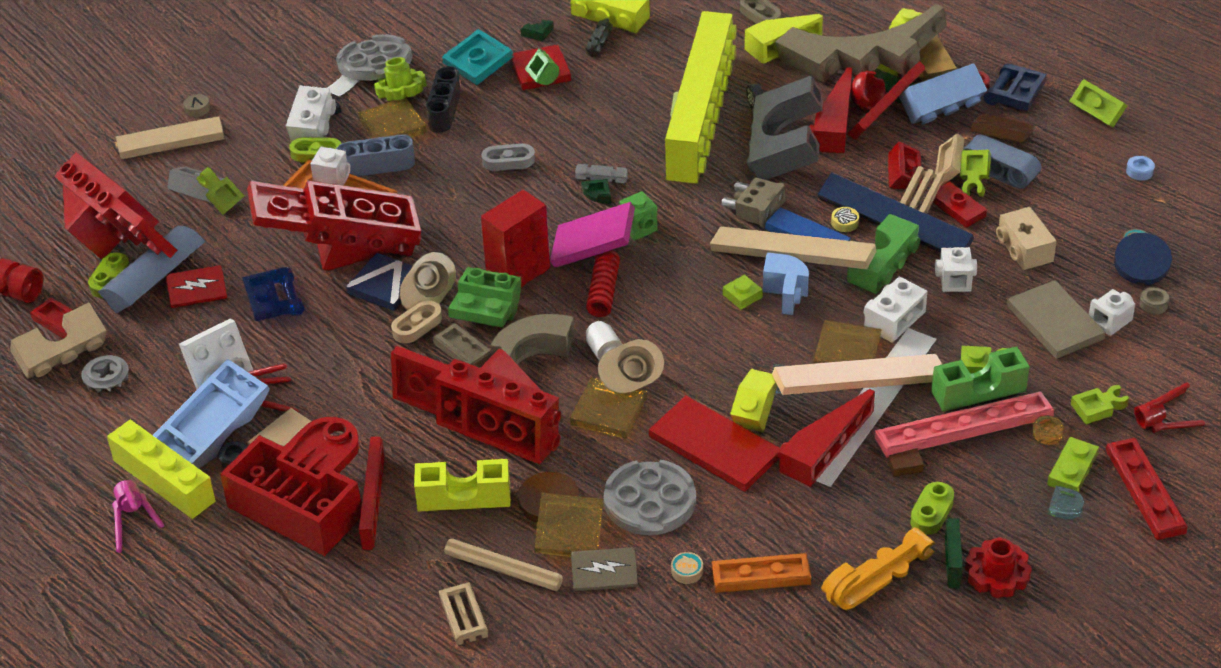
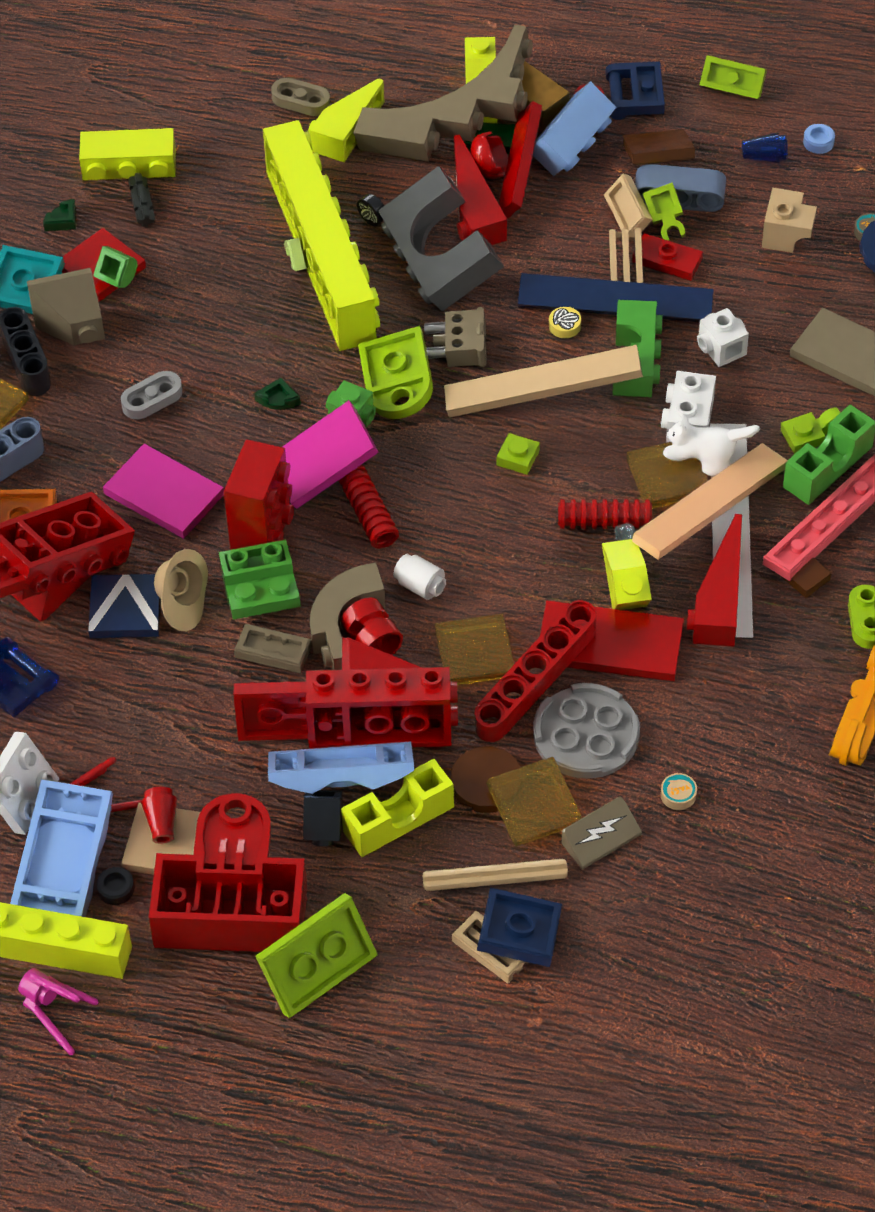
camera: 30 degrees left, 10 degrees up
red tile [359,437,385,550] -> none
tan plate [391,300,442,343] -> none
light grey axle [575,164,628,184] -> none
tan piece [598,339,664,394] -> none
orange tile [712,553,811,593] -> none
light blue brick [763,253,809,315] -> none
blue tile [765,207,851,241] -> none
red slope [888,141,922,189] -> none
tan brick [996,207,1056,270] -> none
none -> dark tan slope [27,268,105,345]
none -> dark pink tile [103,444,224,539]
none -> red cone [141,787,177,844]
none -> lime tile [256,893,378,1018]
none -> light blue slope [268,741,414,794]
none -> black brick [303,790,343,846]
none -> red wheel [341,597,403,655]
none -> lime tile [358,326,433,419]
none -> red beam [474,600,596,742]
none -> dark blue tile [477,887,562,967]
none -> red piece [558,499,652,529]
none -> white animal [663,414,760,476]
none -> clear blue cone [742,132,788,163]
none -> tan brick [762,188,817,253]

